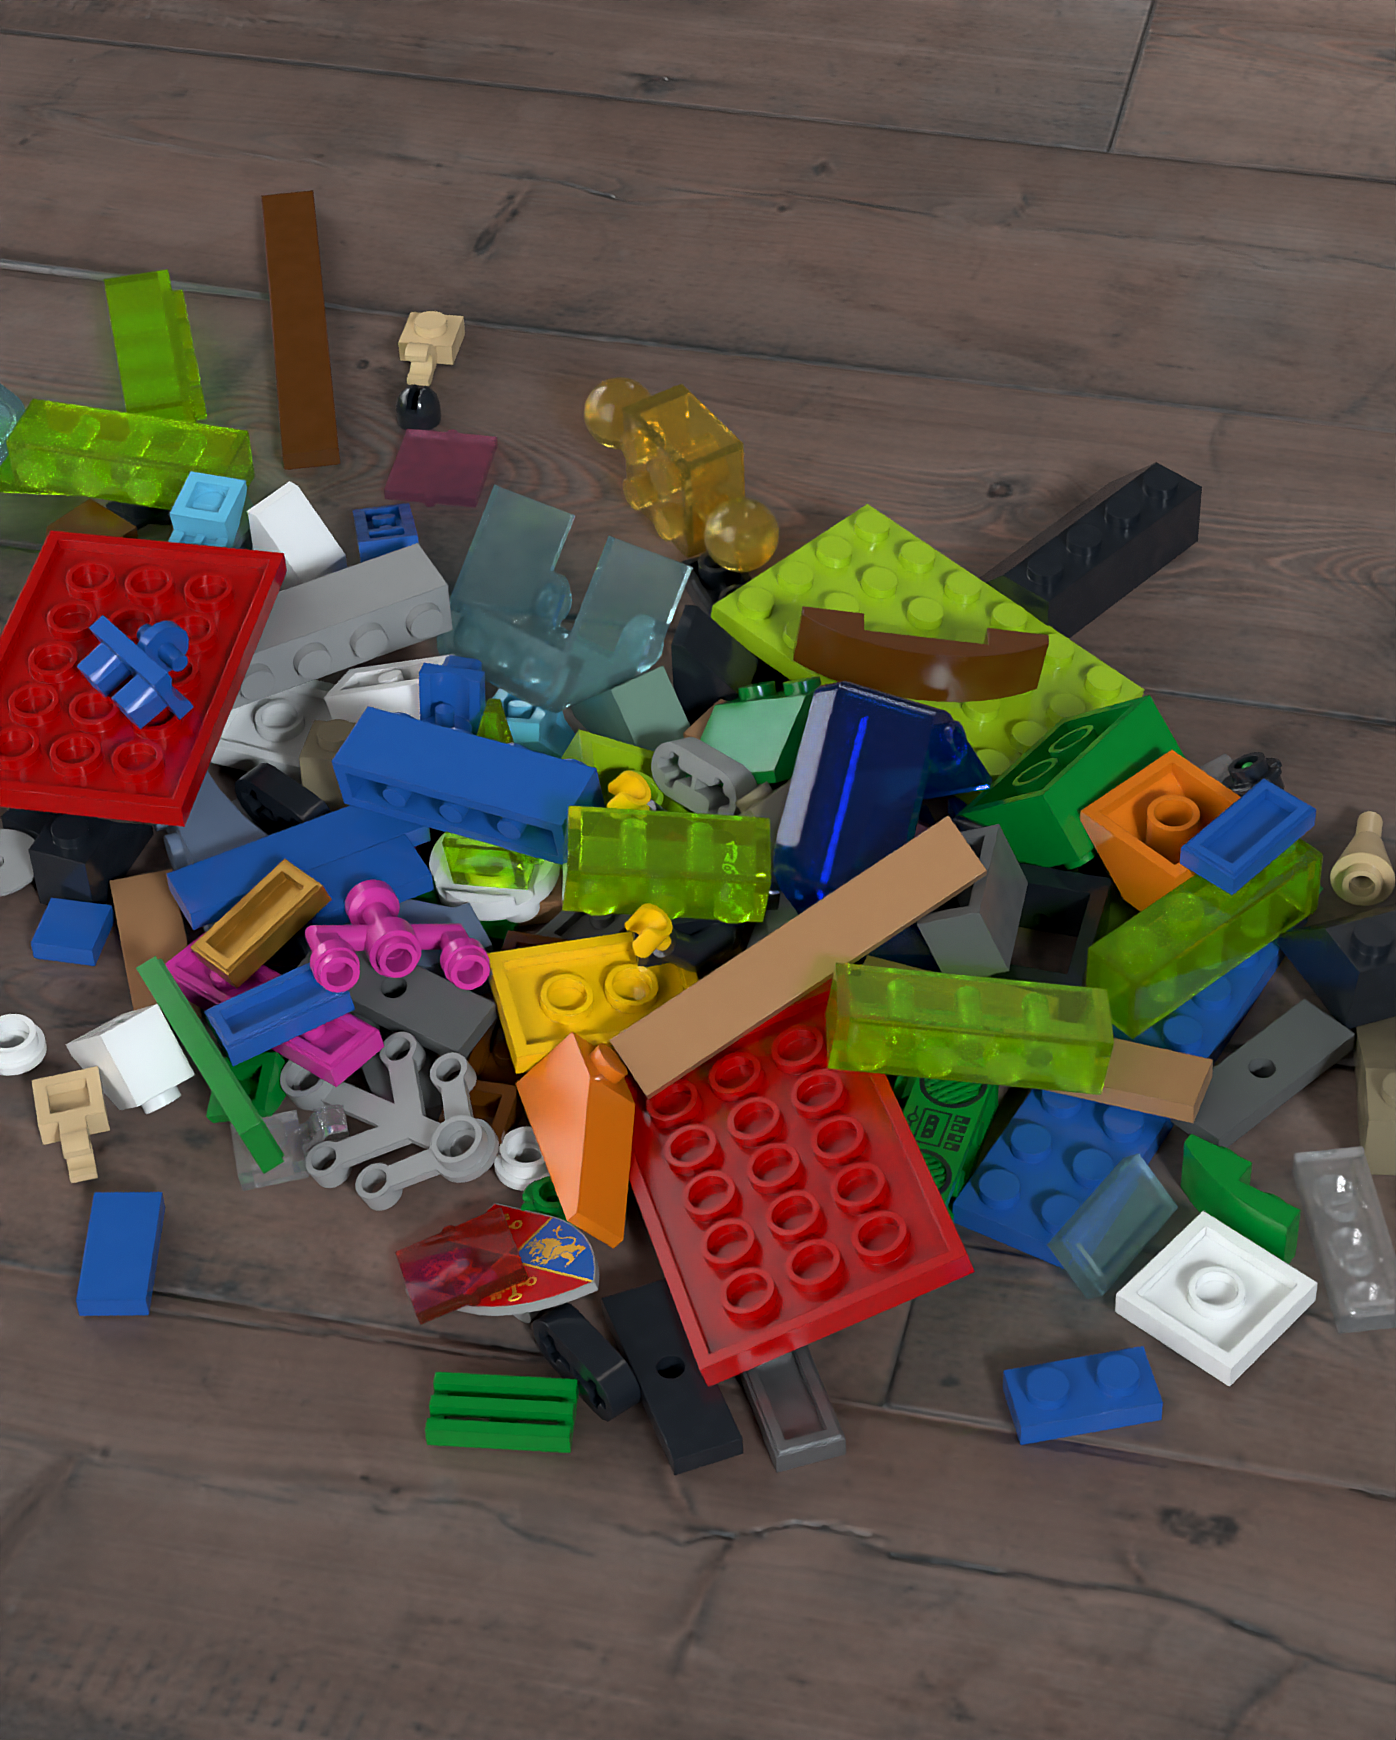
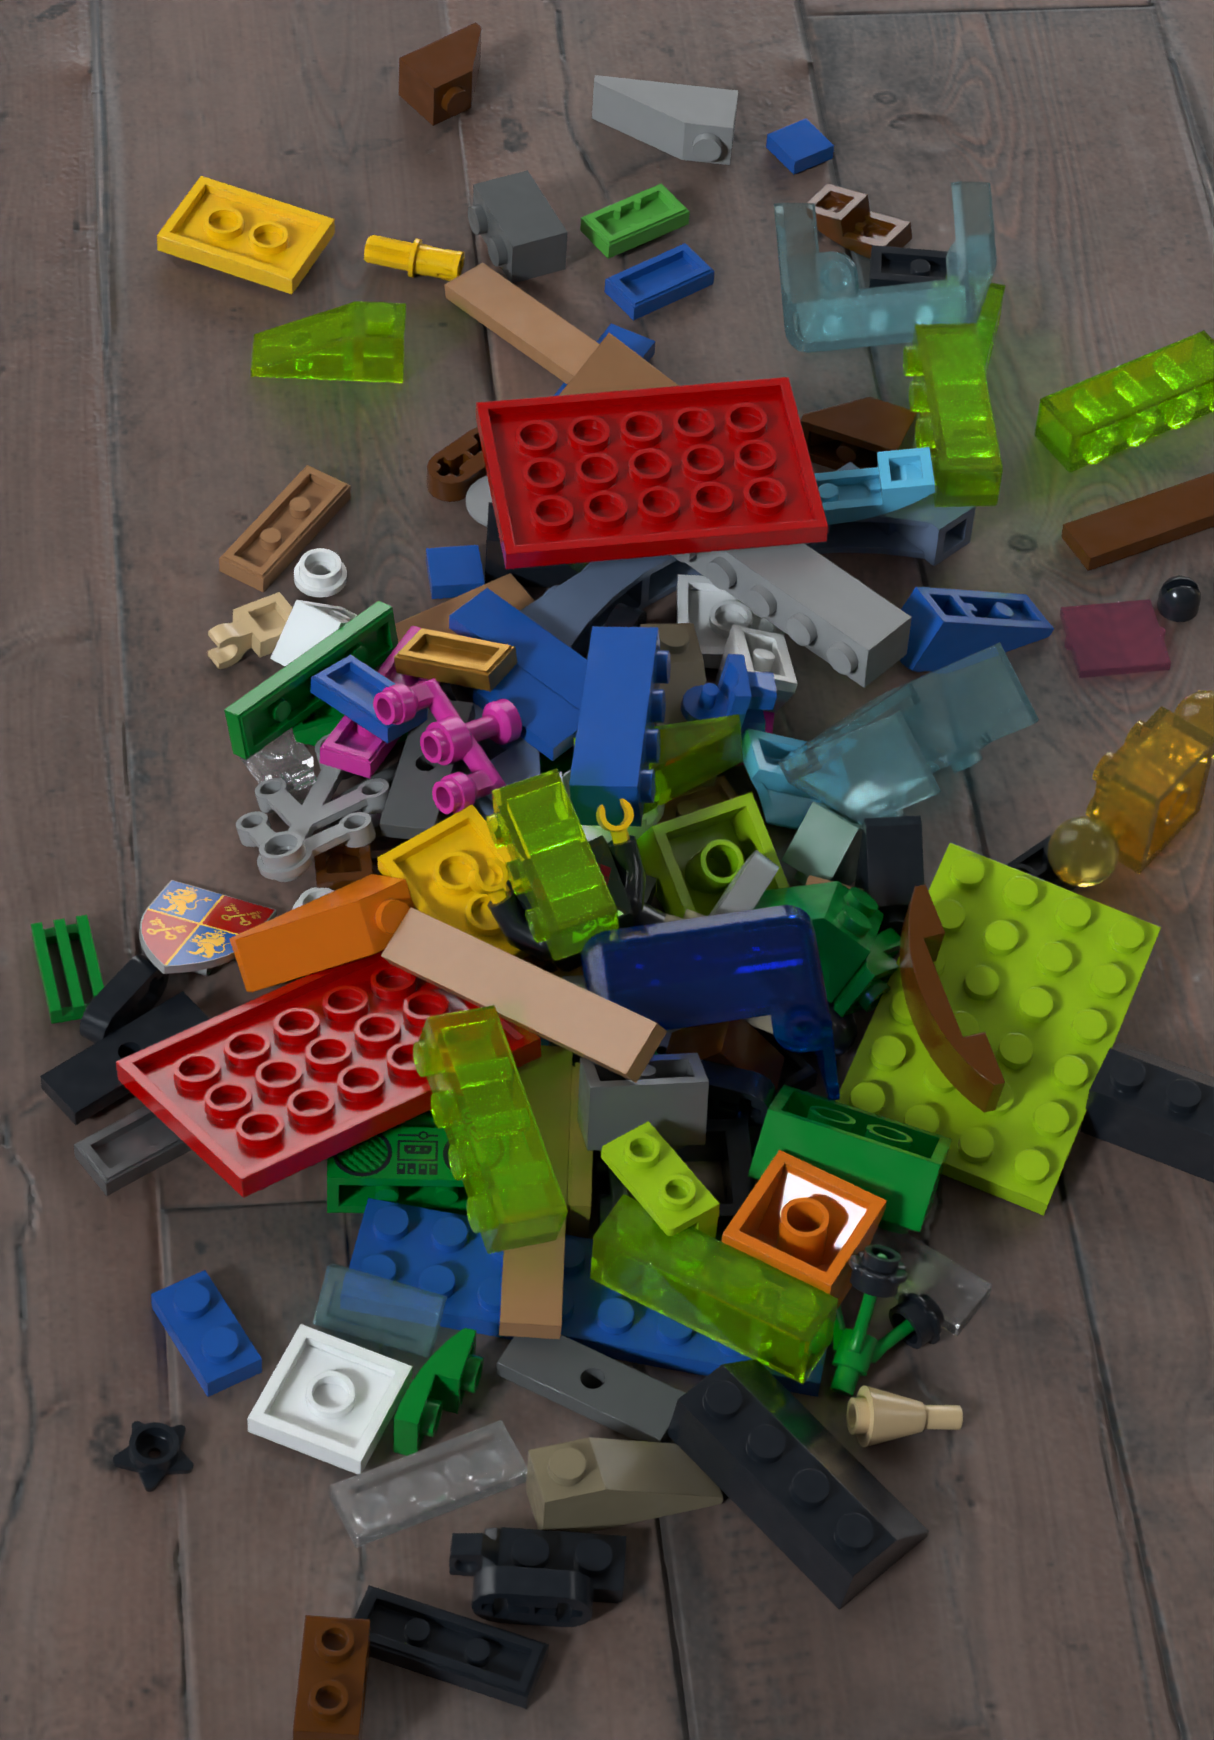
camera: 65 degrees right, 5 degrees up
blue tile [76,1192,165,1316] -> none
blue hips [77,615,194,730] -> none
white slope [247,481,348,592] -> none
clear red piece [395,1207,529,1325] -> none
blue tile [1180,778,1316,895] -> none
none -> black plate [112,1421,194,1492]
none -> lime bracket [601,1121,720,1257]

